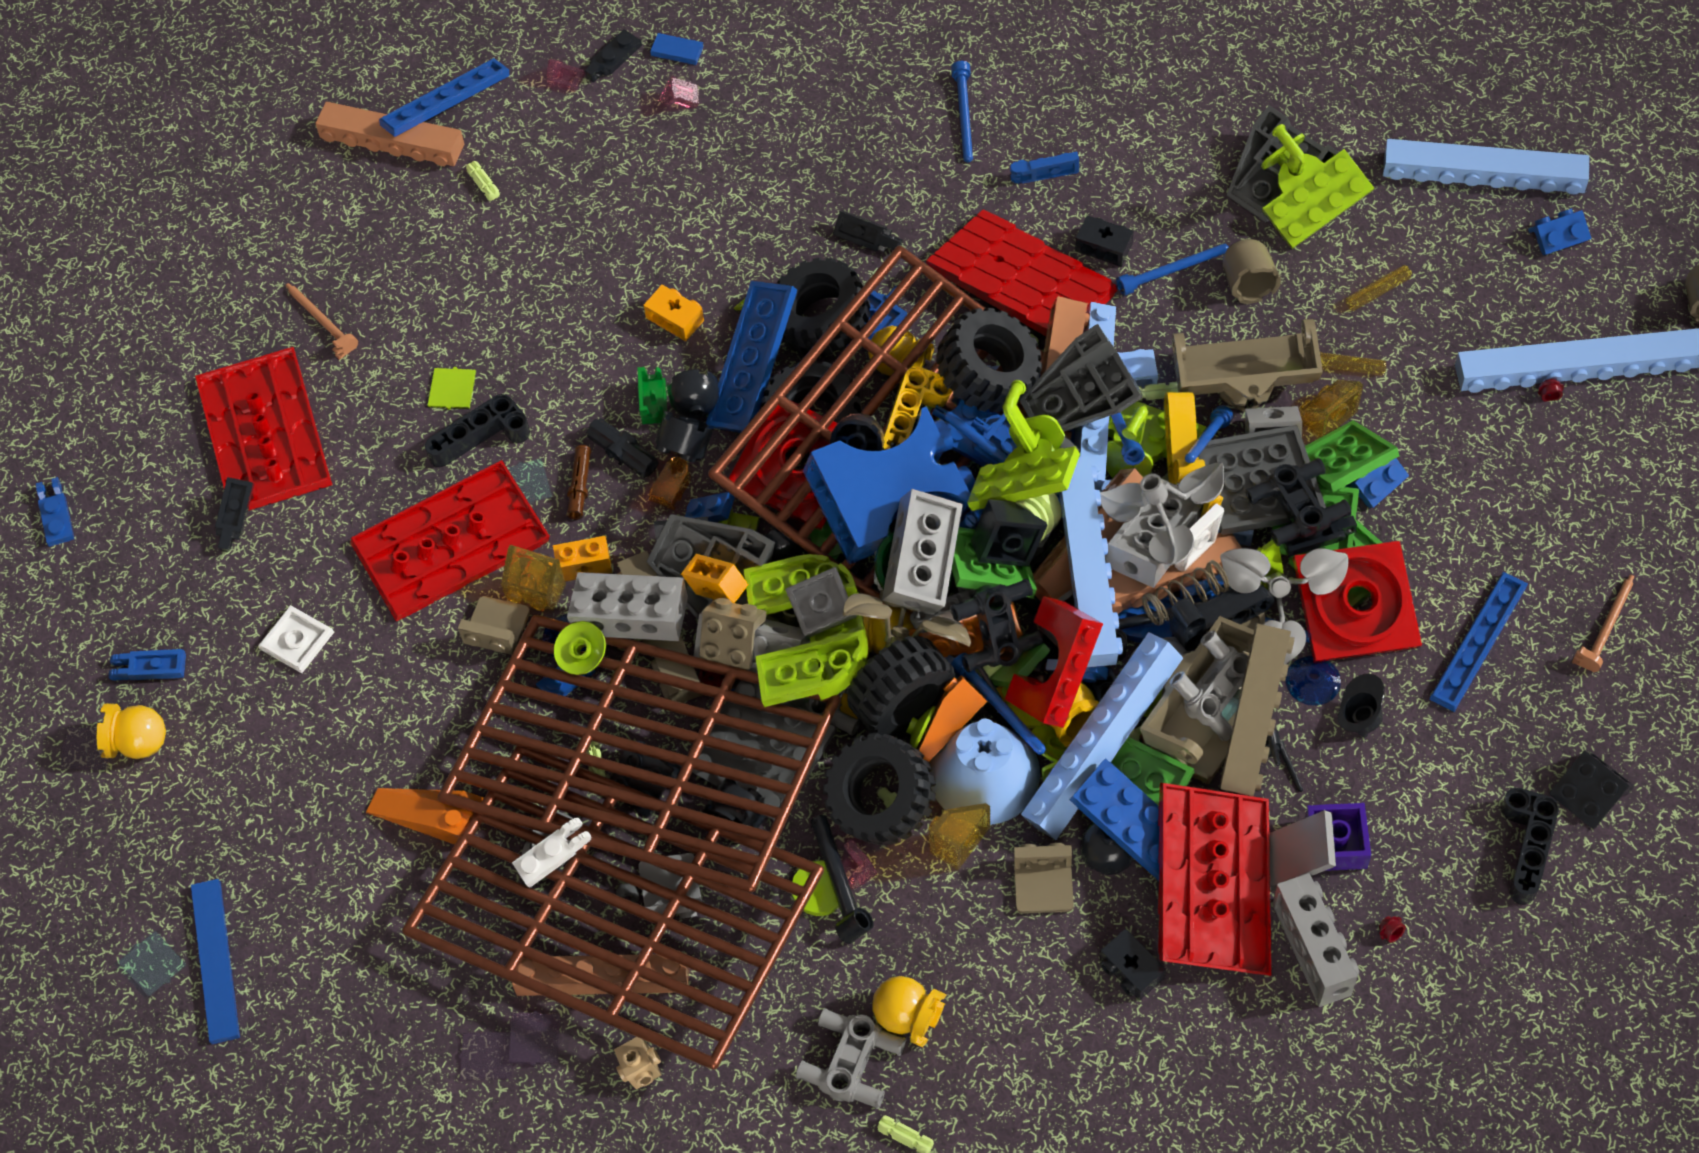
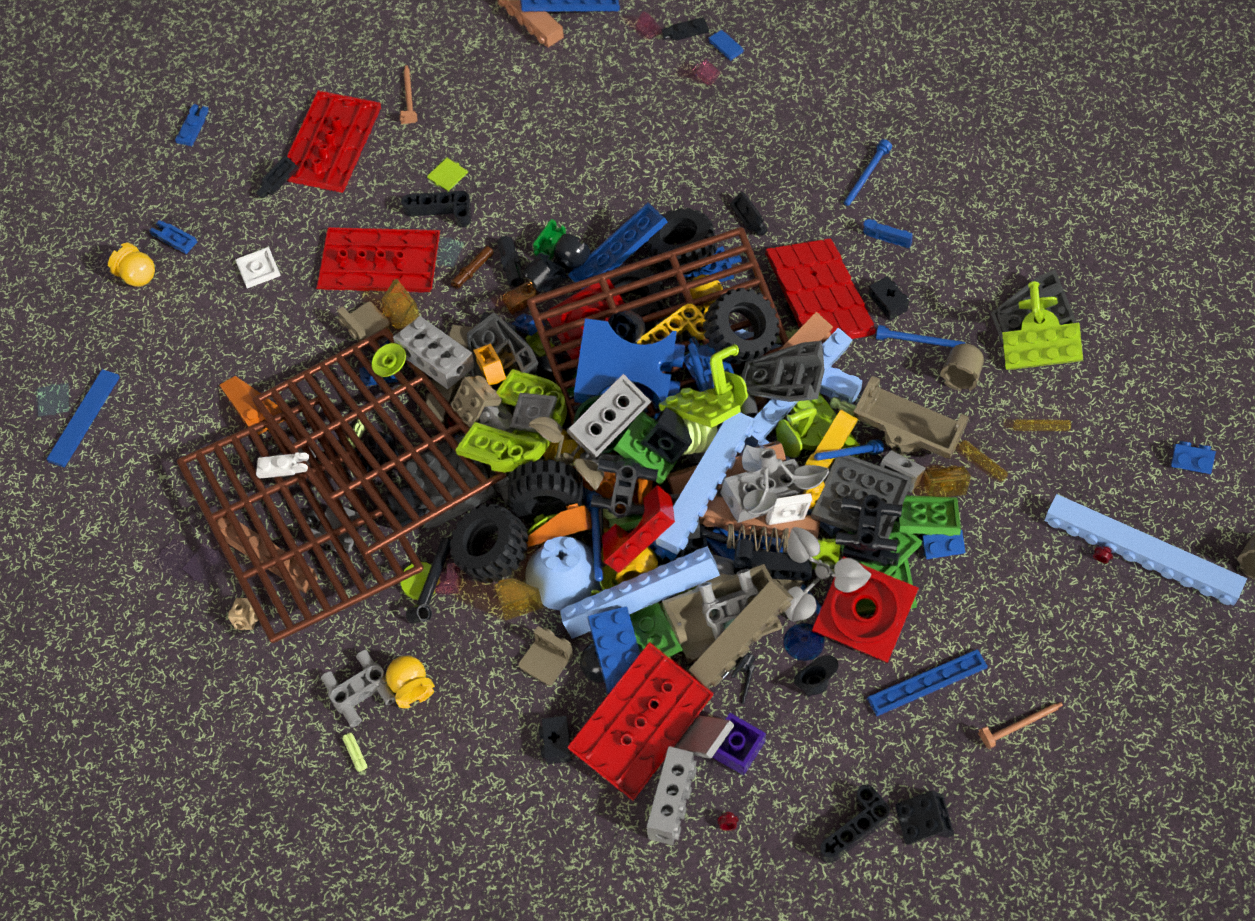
camera: 35 degrees right, 0 degrees up
yellowish green axle [466,161,500,201] -> none
light orange brick [553,536,613,582] -> none
light orange brick [644,285,704,341] -> none
blue piece [1111,412,1145,465] -> none
light blue brick [1383,139,1589,195] -> none

